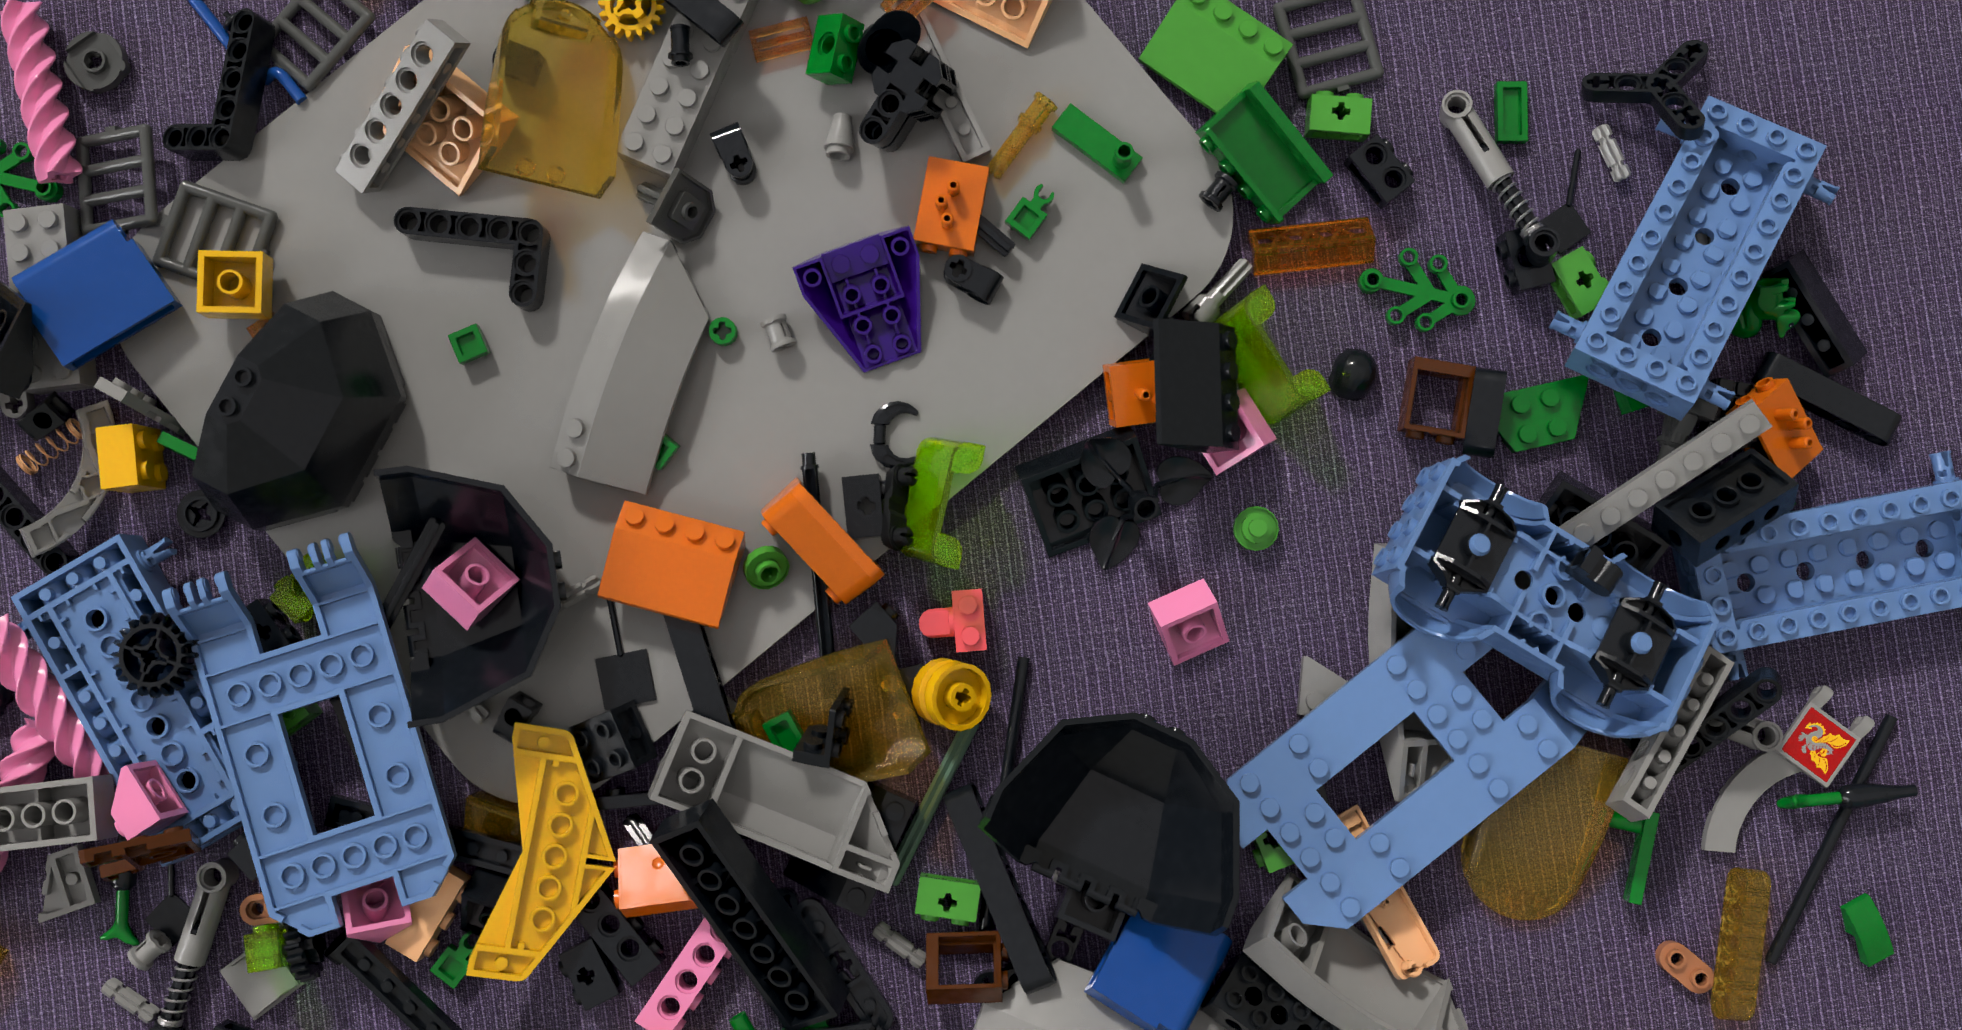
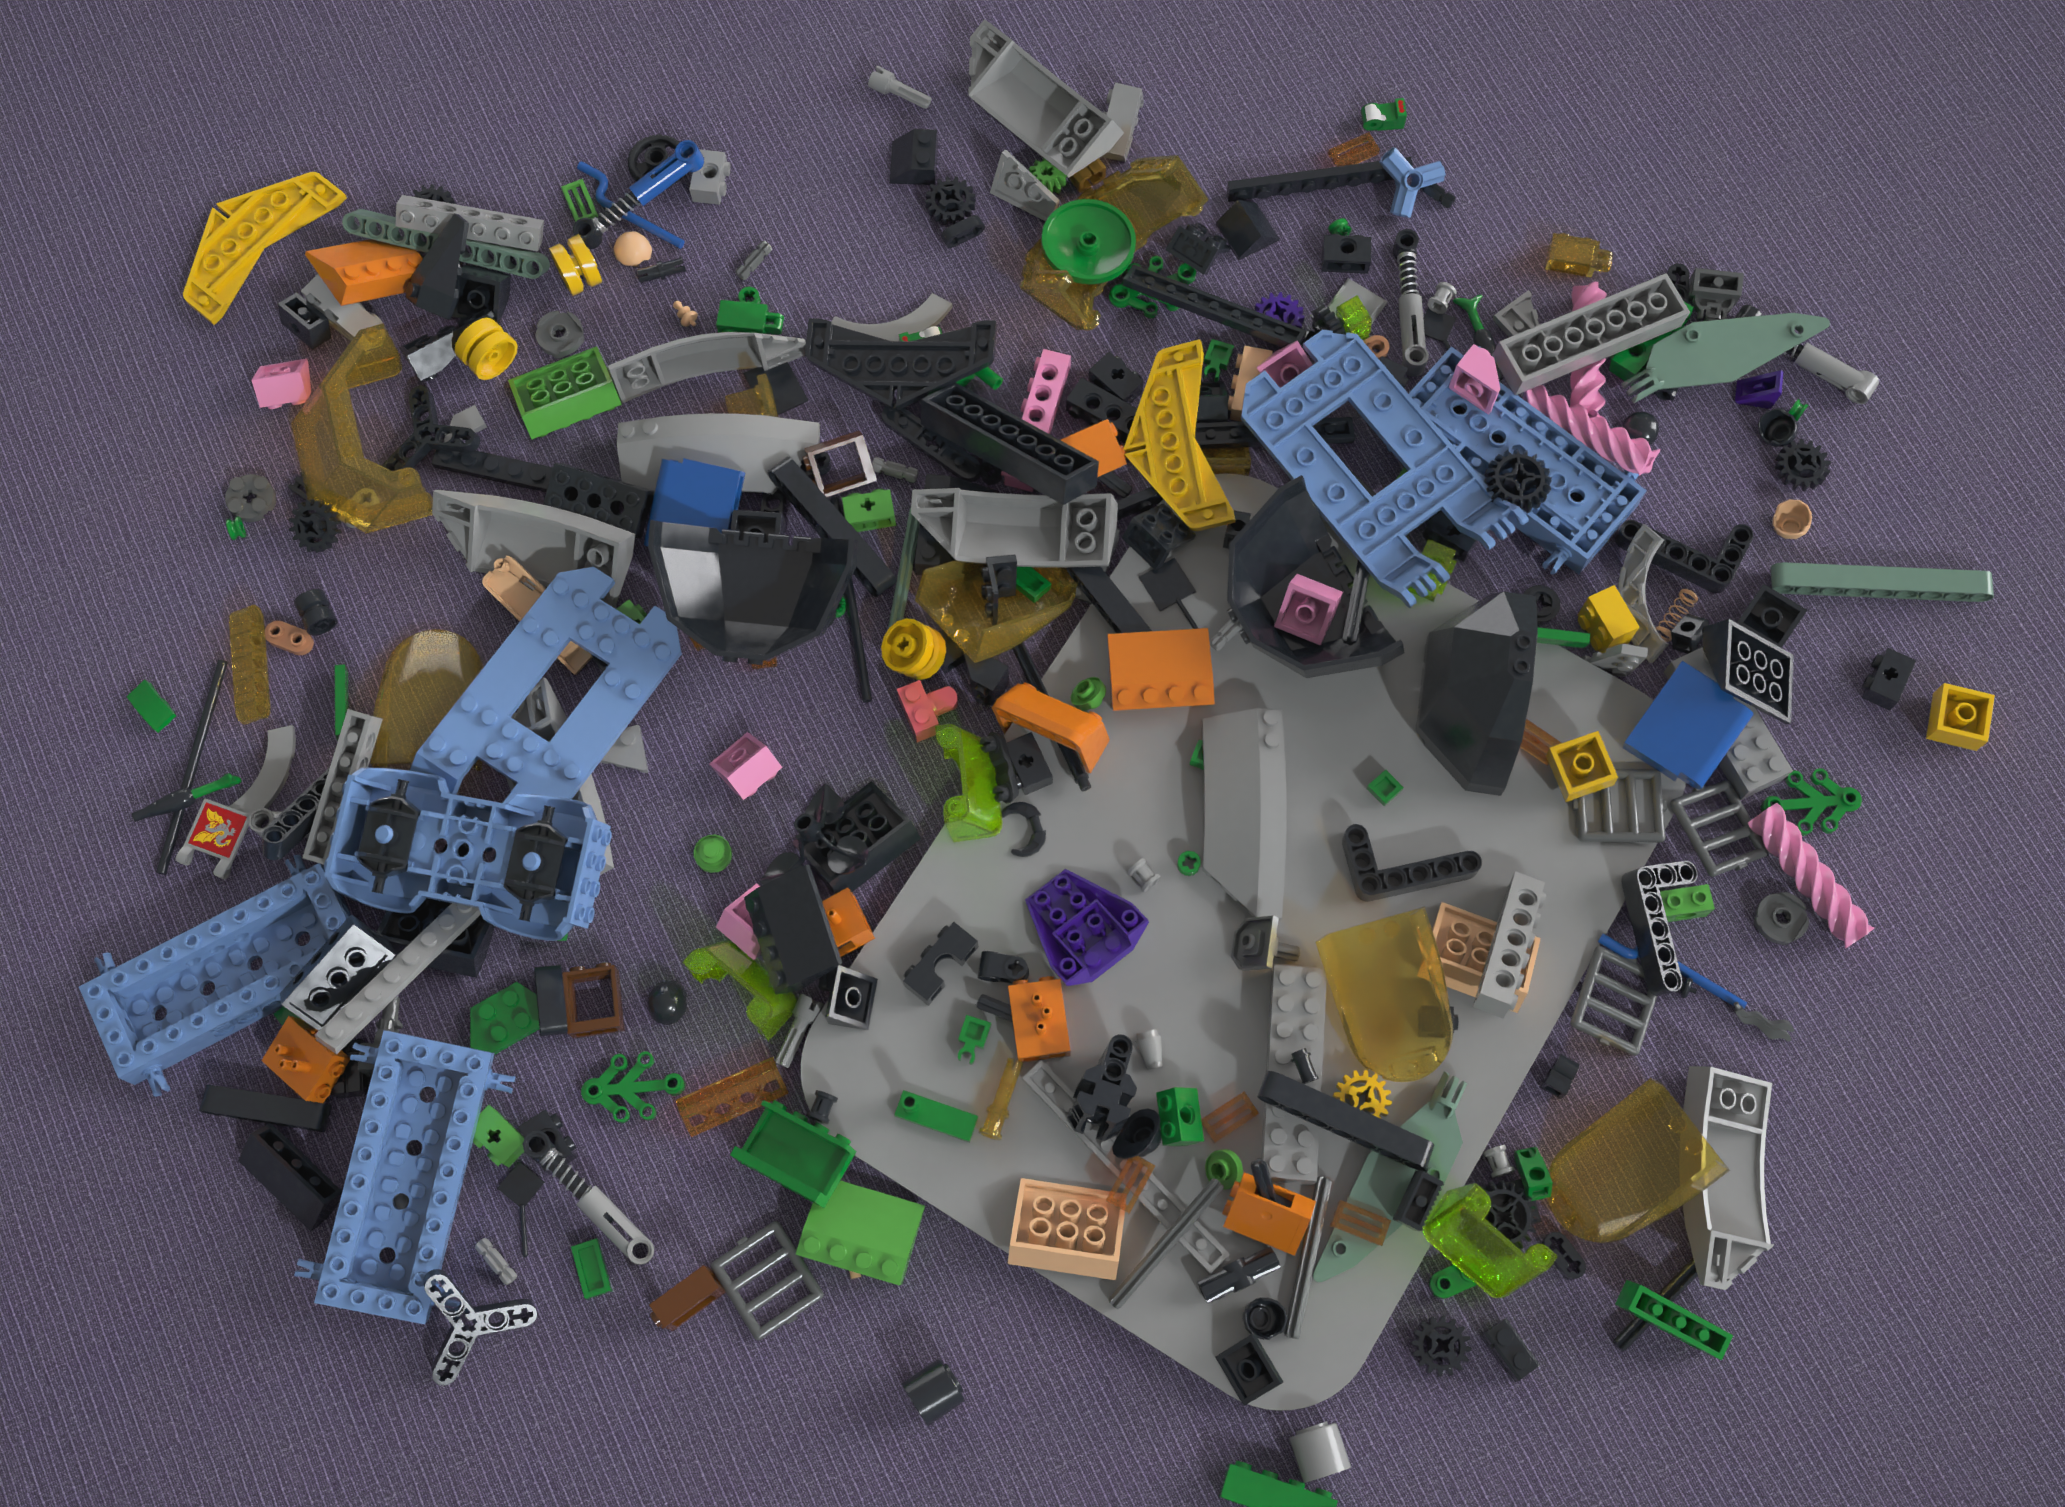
camera: 160 degrees right, 15 degrees down
reddish brown wing [78,826,202,882] -> none
light grey axle [101,978,160,1024] -> none
black piece [710,122,757,185] -> none
bright green brick [1304,91,1372,142] -> none
black brick [1343,134,1415,210] -> none
black leg [1564,545,1623,597] -> none
green animal [1731,277,1801,338] -> none
none -> black wheel [294,589,338,636]
none -> reddish brown window [649,1265,726,1331]
none -> black arch [903,922,979,1006]
none -> dark purple gear [1254,292,1305,328]
none -> bright green brick [1660,884,1715,922]

